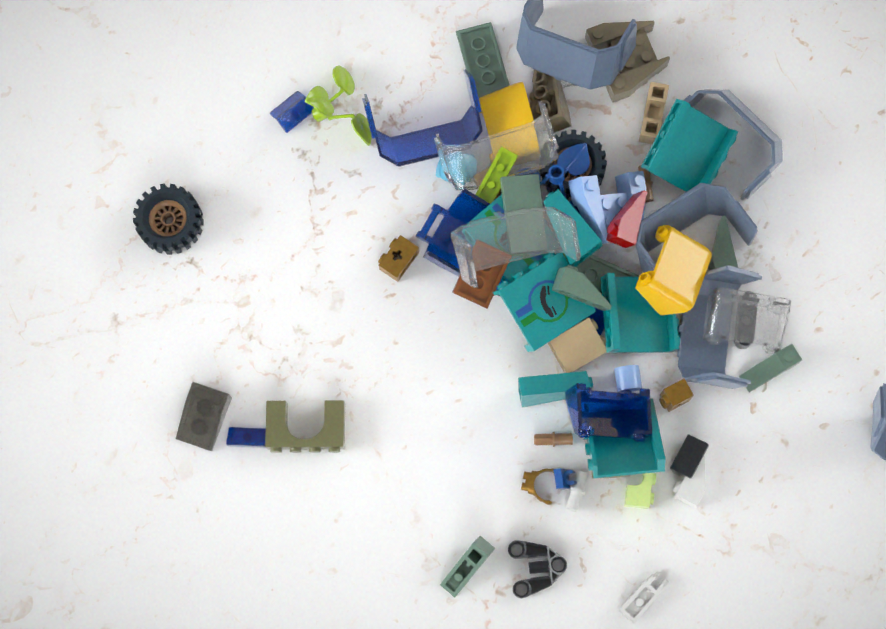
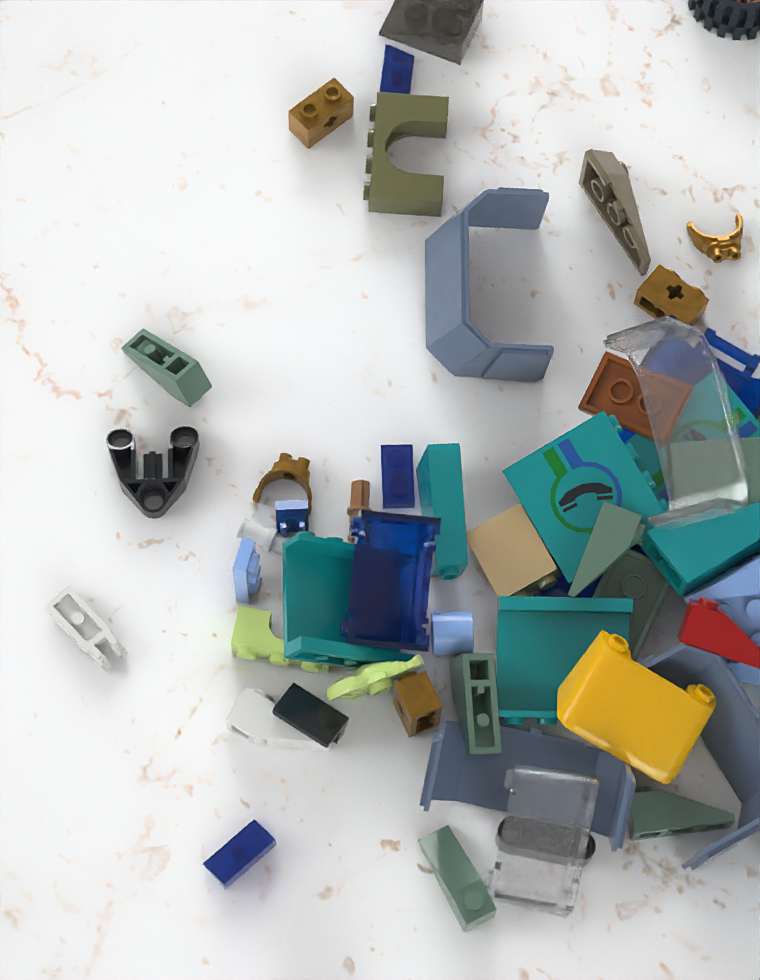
camera: 85 degrees right, 10 degrees down
none -> clear blue slope [203,819,277,890]
none -> light blue plate [233,538,262,604]
none -> pearl gold brick [288,77,354,149]
none -> yellowish green animal [326,654,424,702]
none -> clear blue plate [380,444,415,509]
none -> sand blue piece [425,187,554,381]
none -> sand green slope [449,653,502,755]
none -> dark tan wedge [578,149,651,276]
none -> pearl gold helmet [686,214,743,263]

